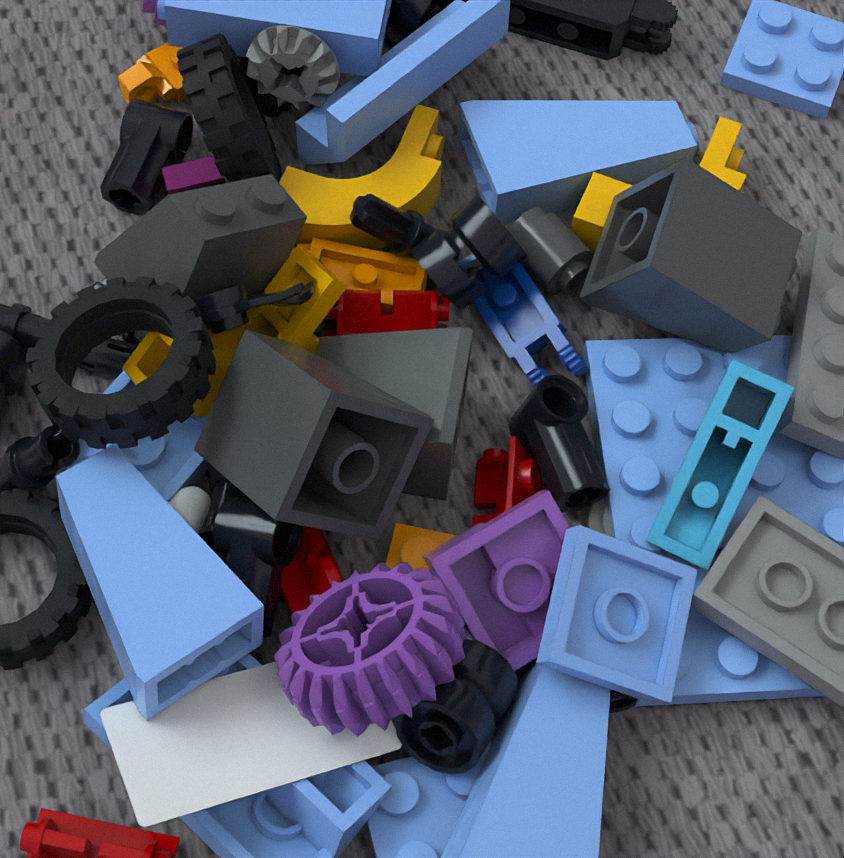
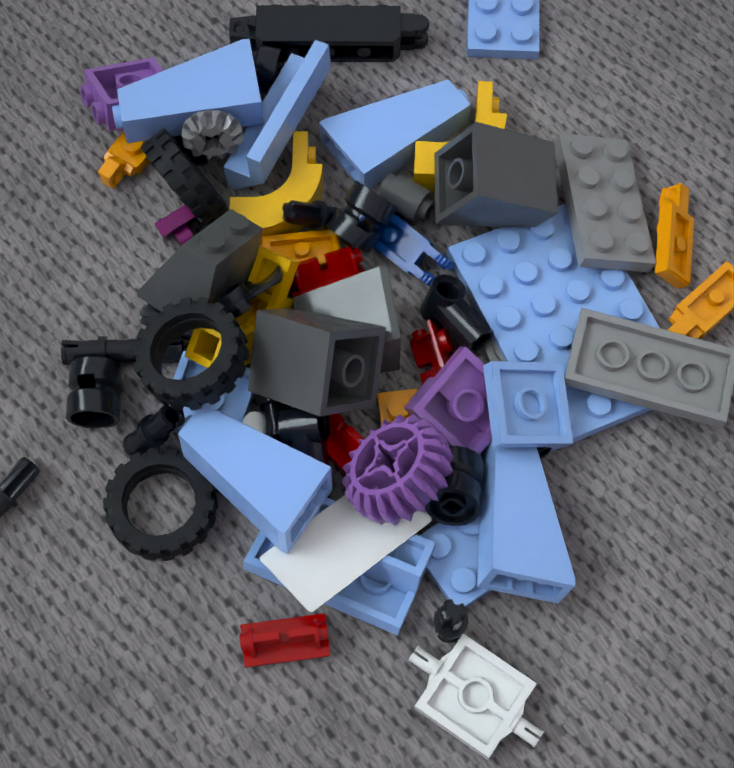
camera: 15 degrees left, 5 degrees up
black piece [100,98,194,215] -> none
medium azure slope [646,359,795,570] -> none

